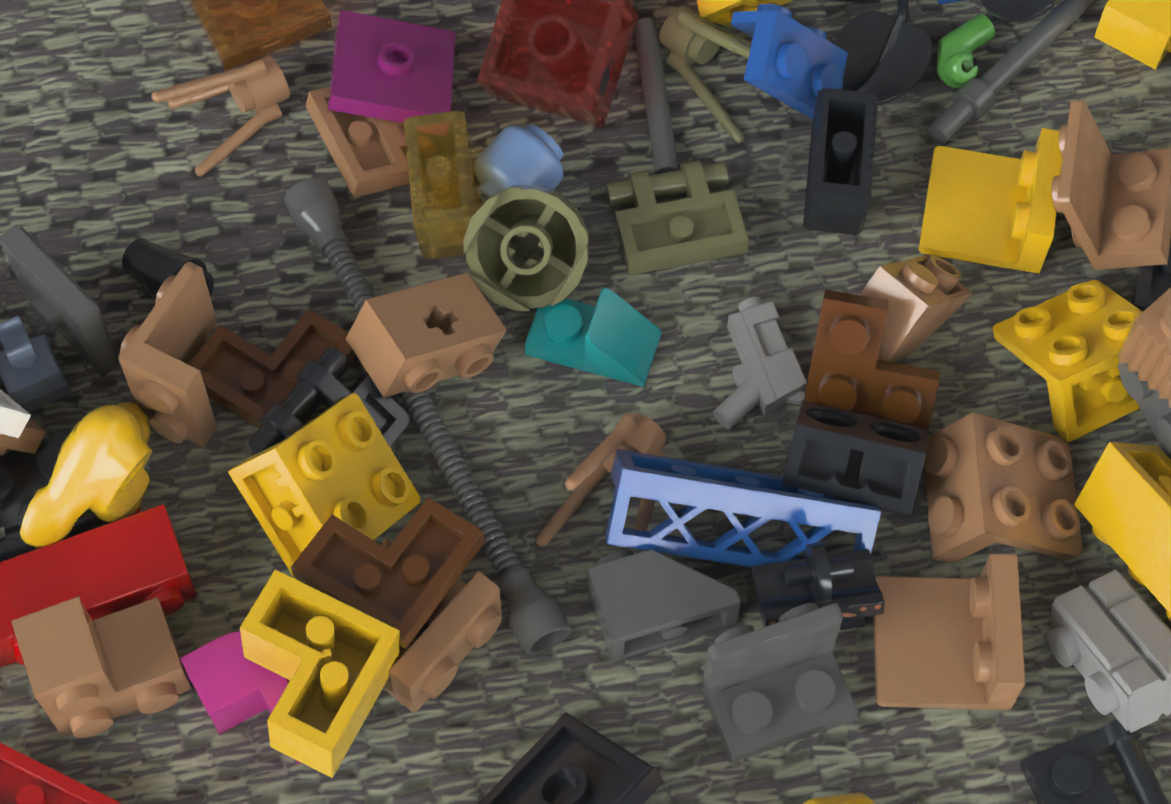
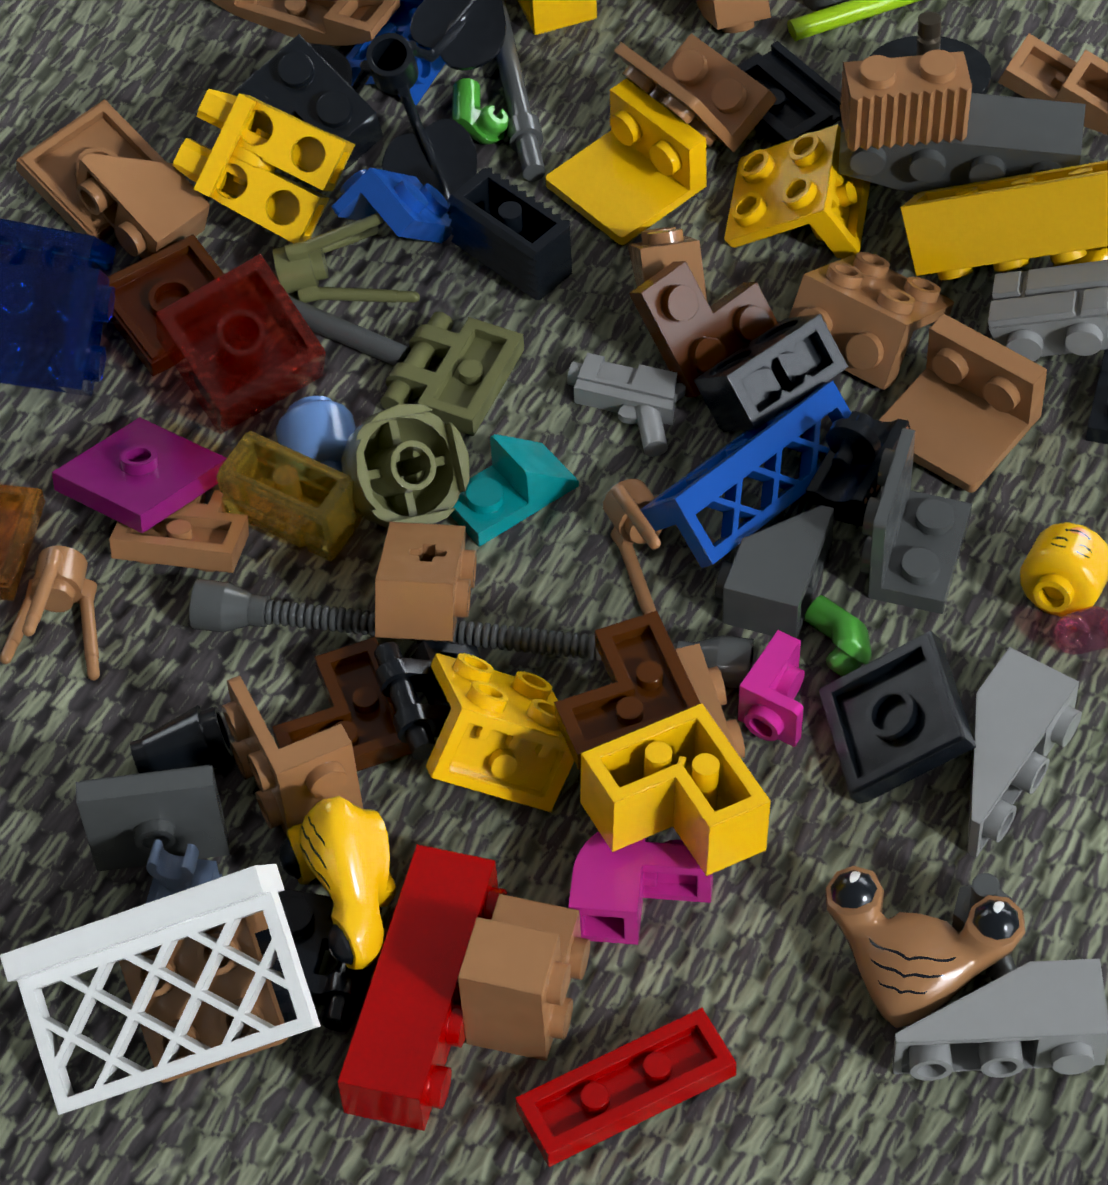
camera: 50 degrees left, 10 degrees down
none -> dark pink bracket [738,630,805,747]
none -> bright green arm [805,595,872,677]

